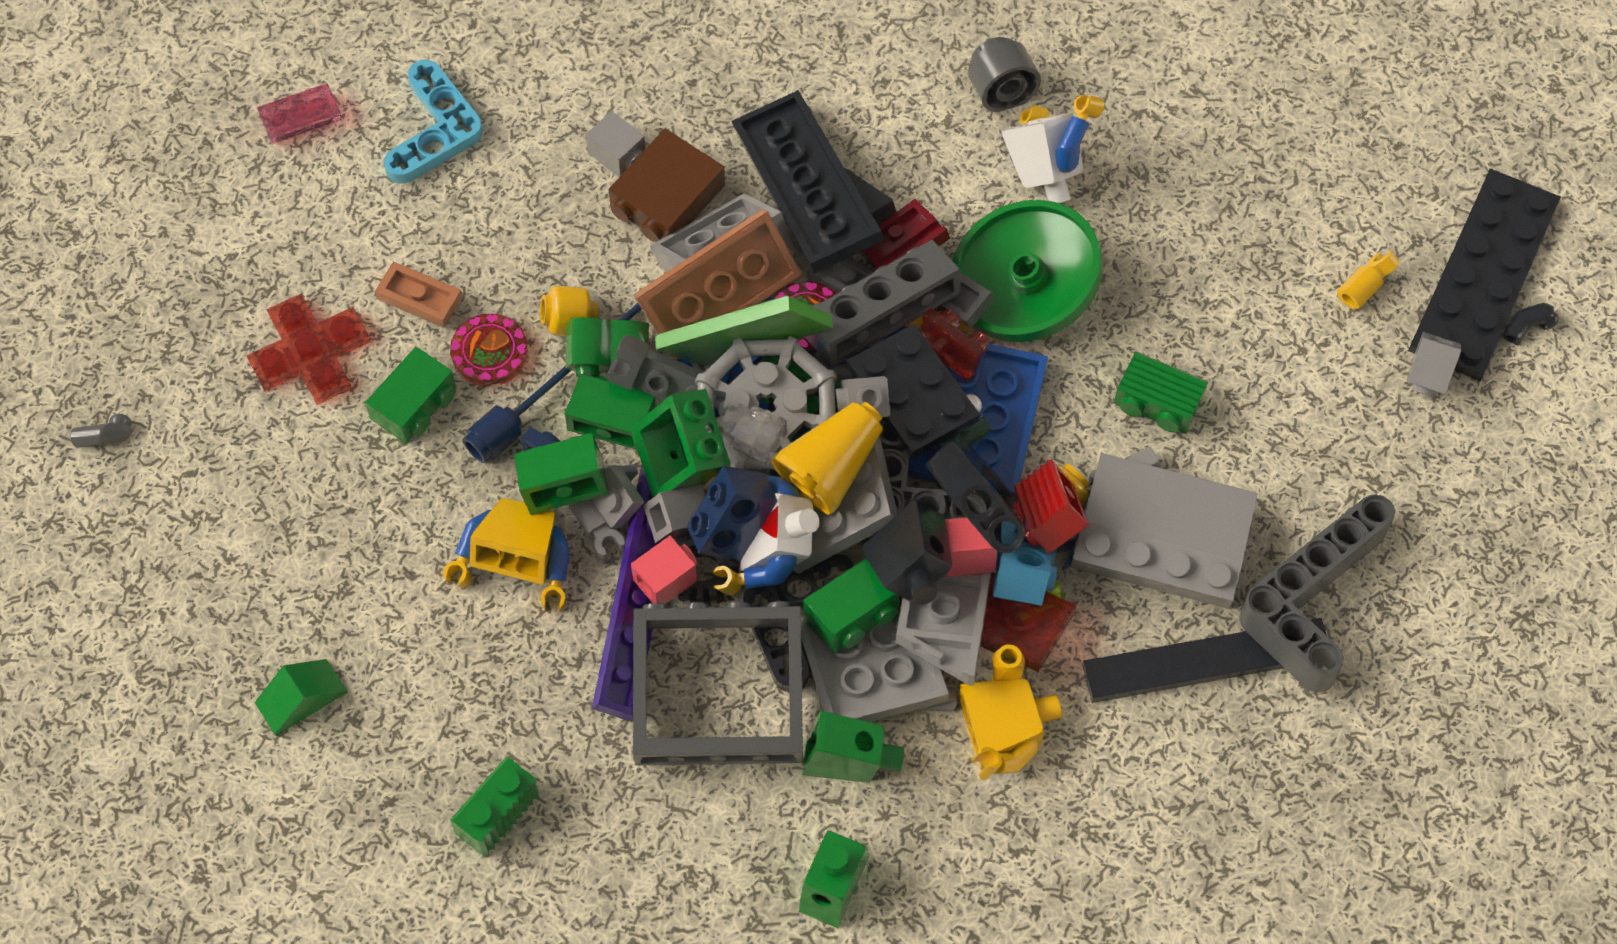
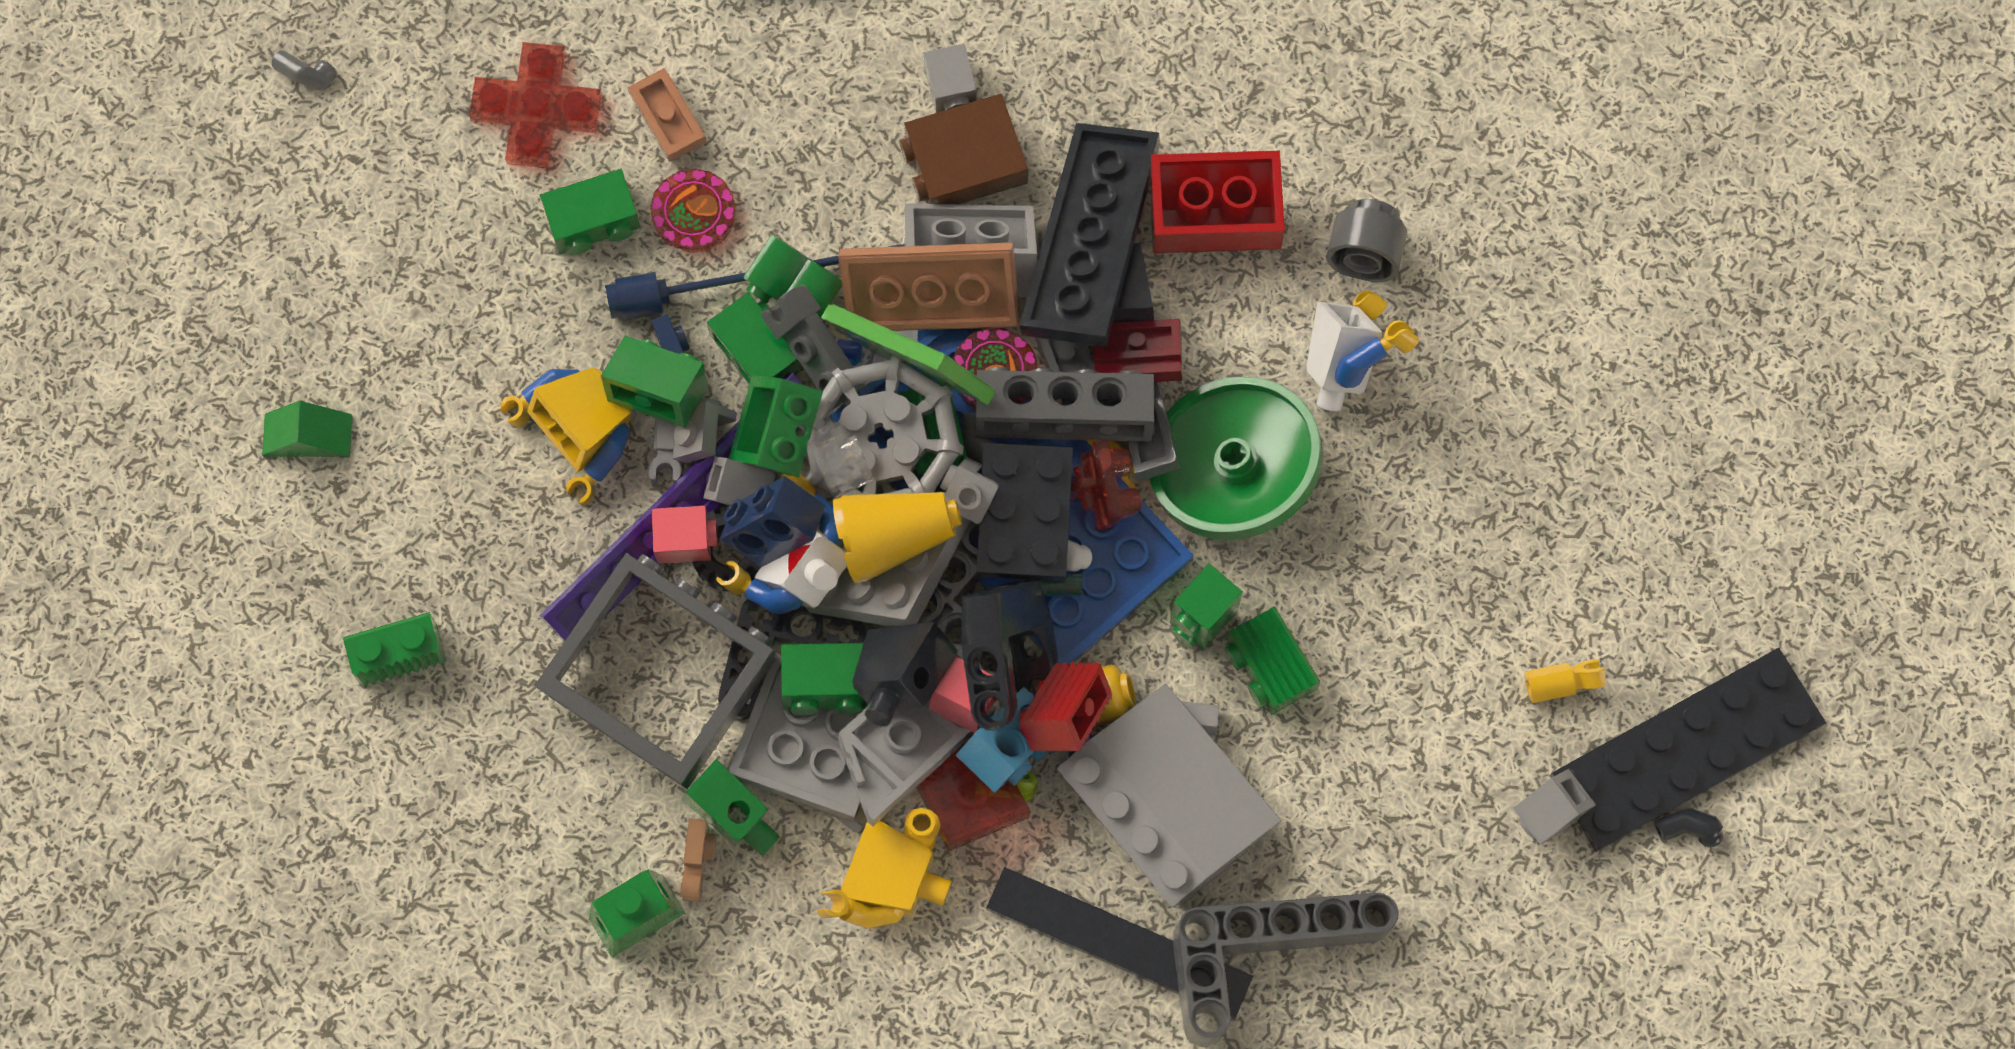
camera: 35 degrees right, 10 degrees up
yellow head [540,286,599,336] -> none
none -> medium nougat plate [680,819,717,902]
none -> red slope [1151,150,1285,254]
none -> green brick [1170,563,1243,651]

